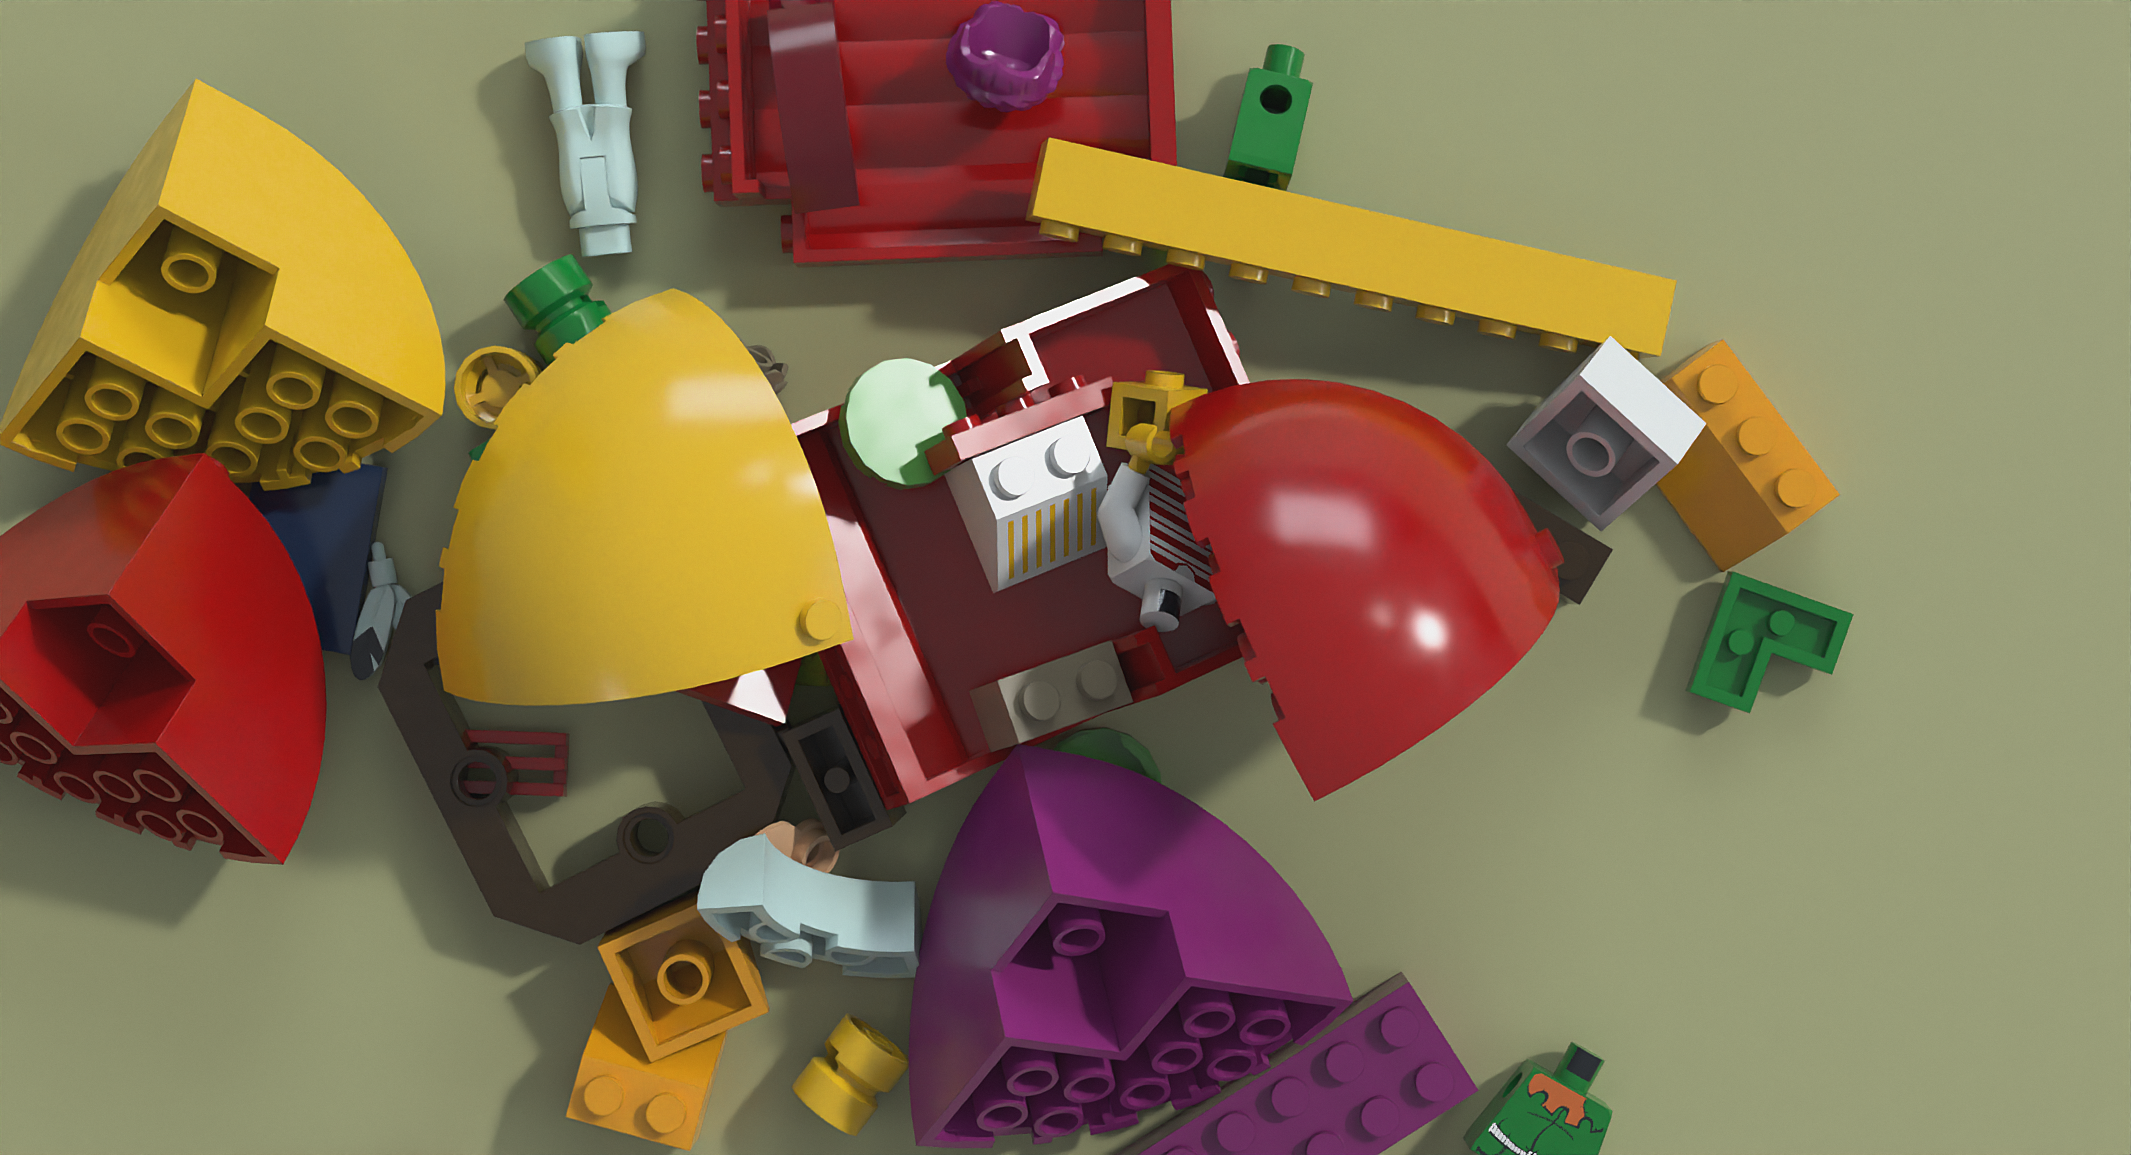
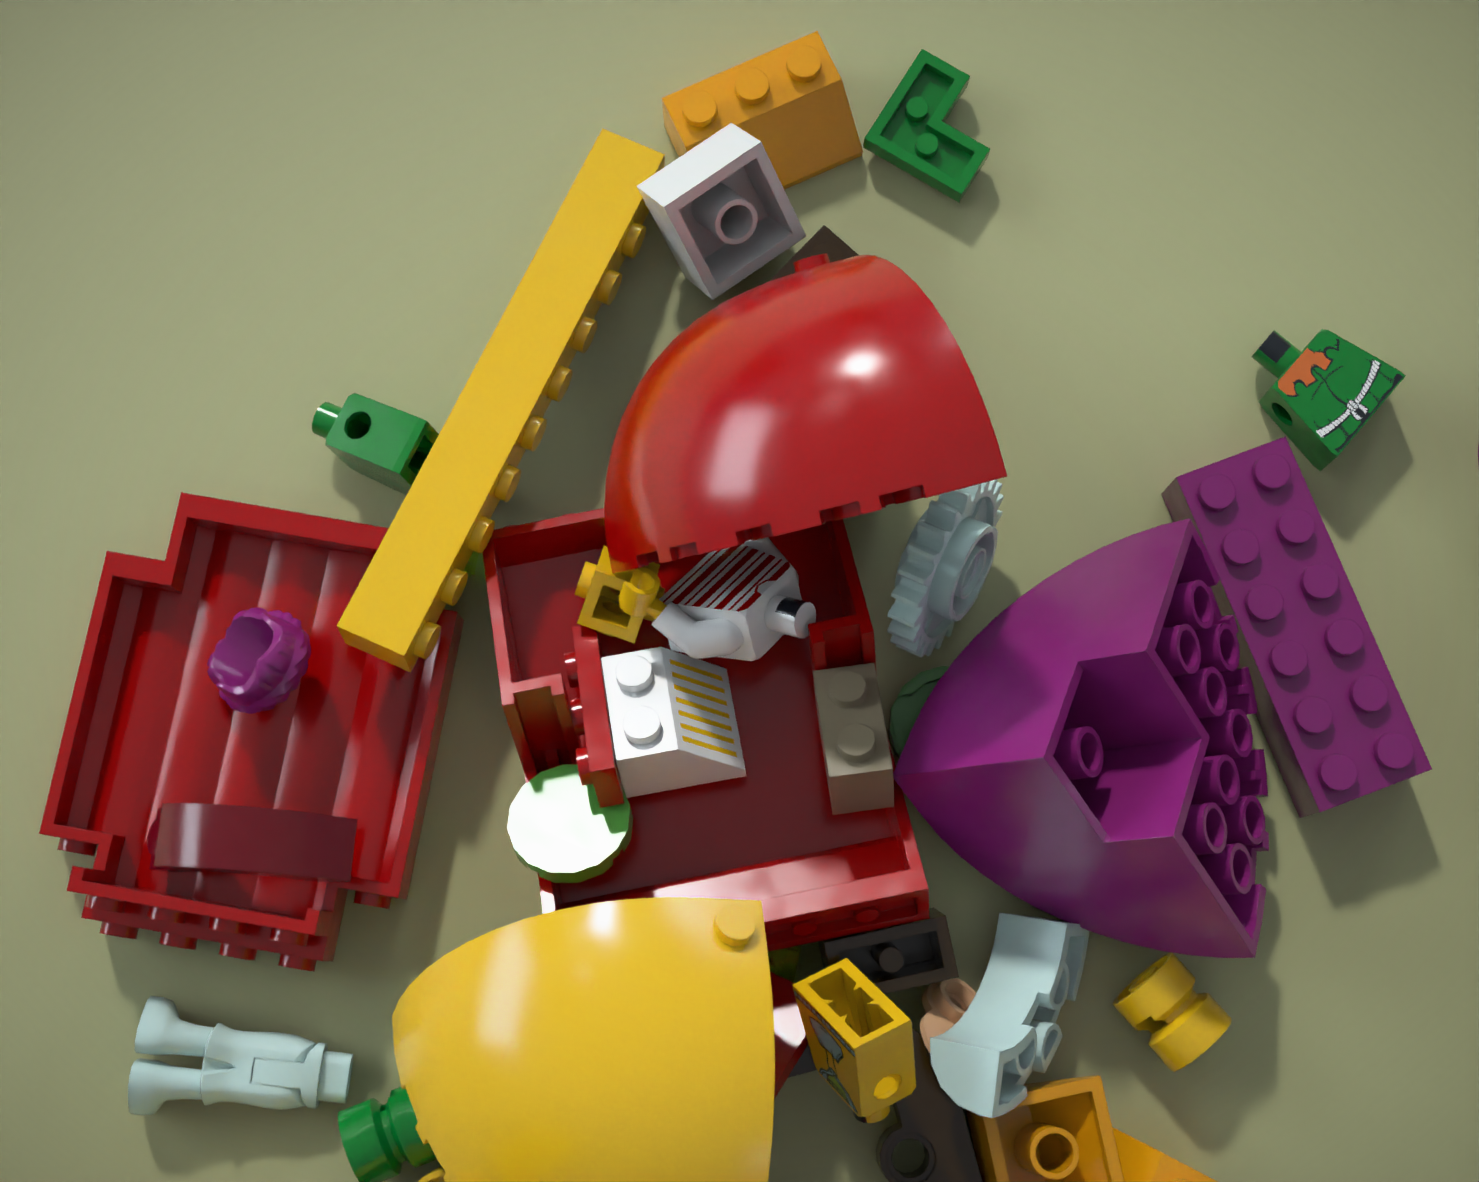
camera: 75 degrees left, 10 degrees down
none -> yellow torso [792,958,916,1123]
none -> light aqua gear [887,479,1004,658]

